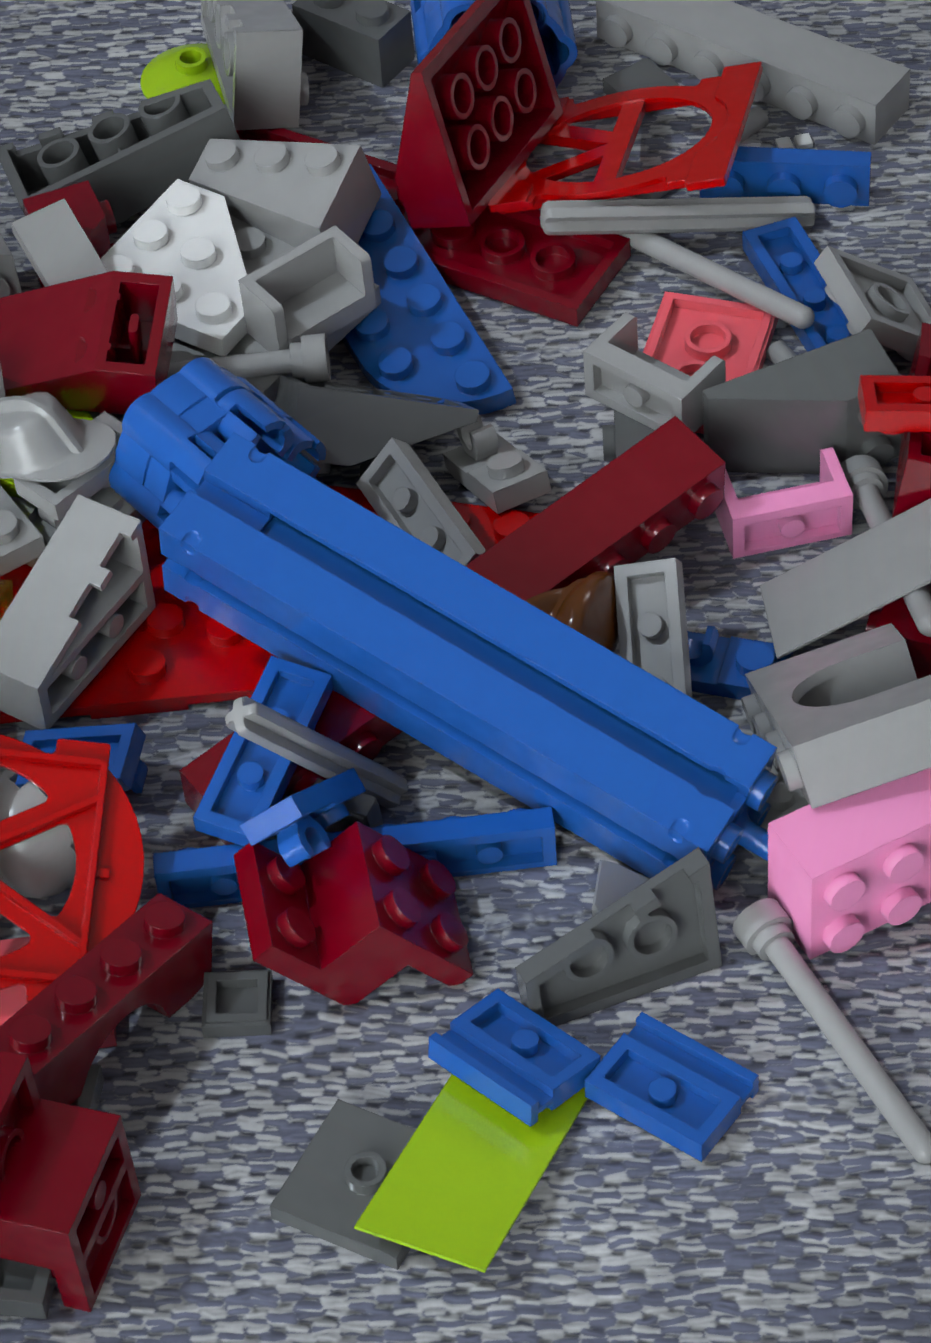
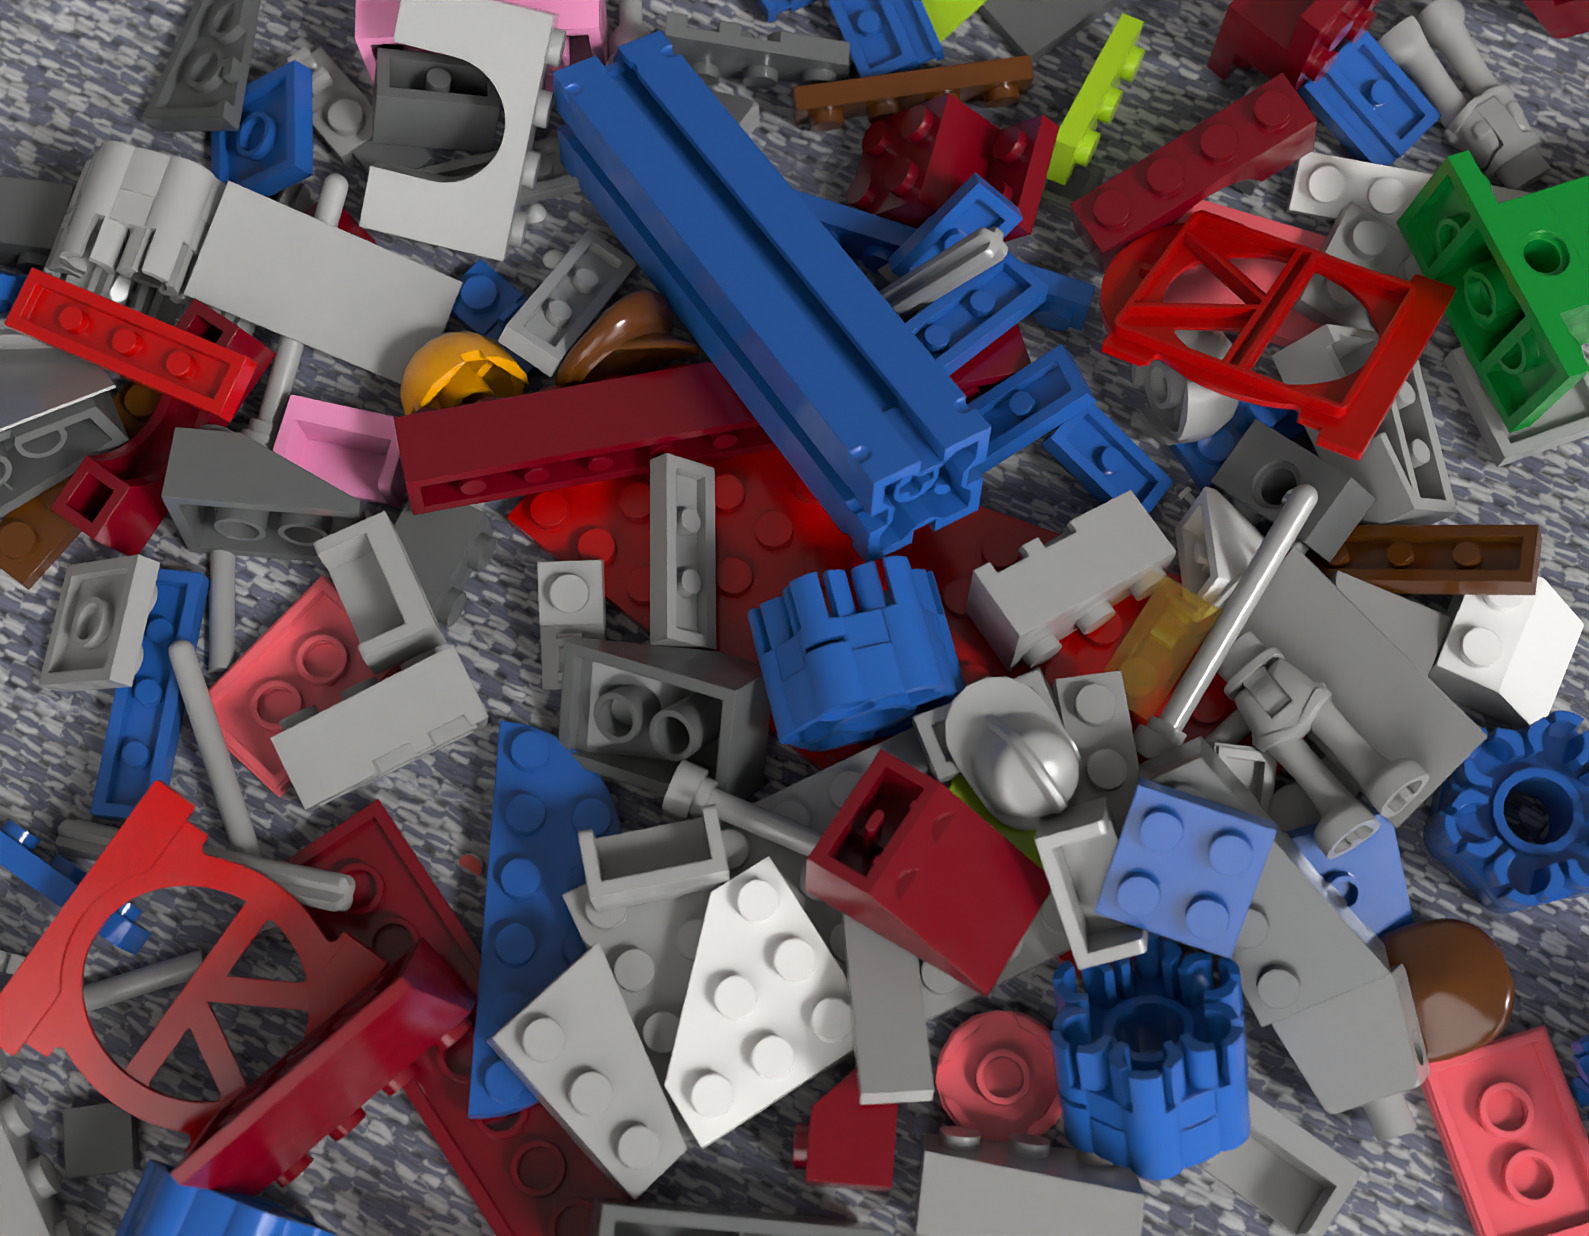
camera: 155 degrees left, 25 degrees up
none -> light grey wedge [270,645,489,812]
none -> light orange cylinder [400,331,529,415]
none -> coral piece [459,853,484,876]
none -> reddish brown plate [792,55,1034,132]
none -> blue plate [967,344,1097,475]
none -> lime plate [1046,13,1146,186]

